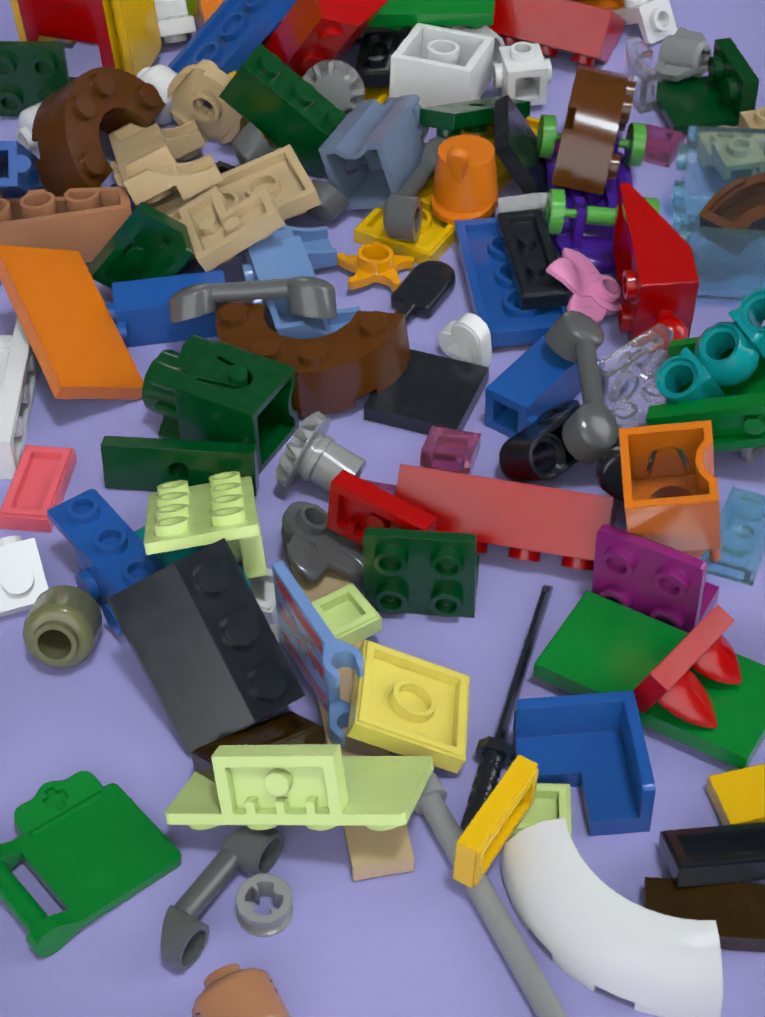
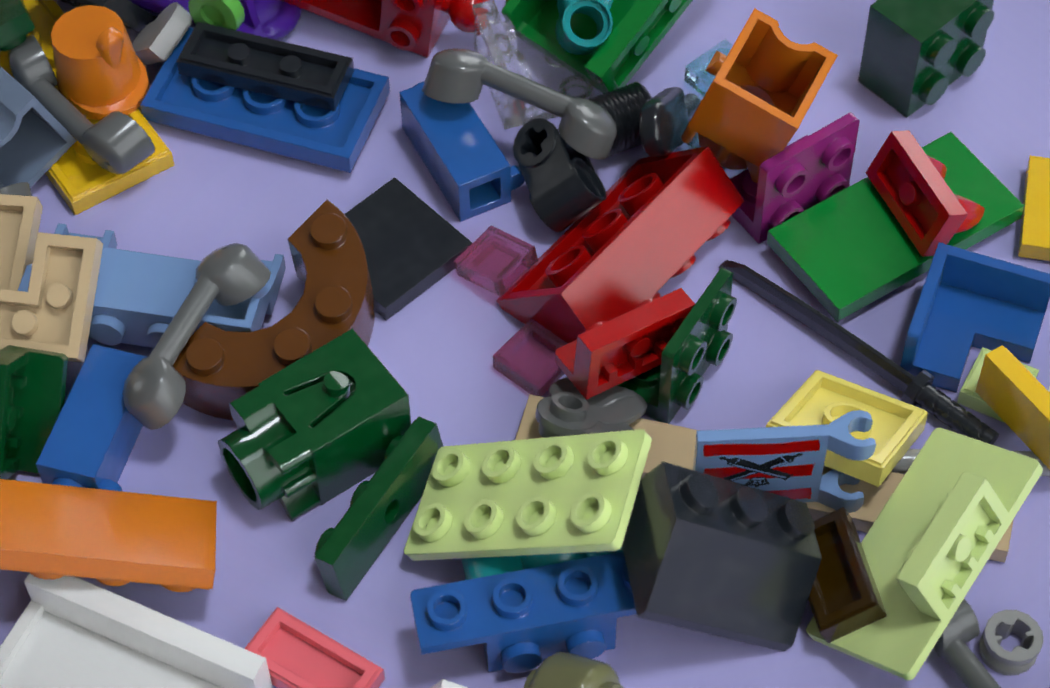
camera: 65 degrees left, 10 degrees up
light grey gear [276,411,367,492] -> none
yellowish green tile [311,583,382,645] -> none
light orange animal [337,241,415,292] -> none
black piece [391,260,456,326] -> none
white tile [437,313,492,367] -> none
bright pink plate [546,248,623,323] -> none

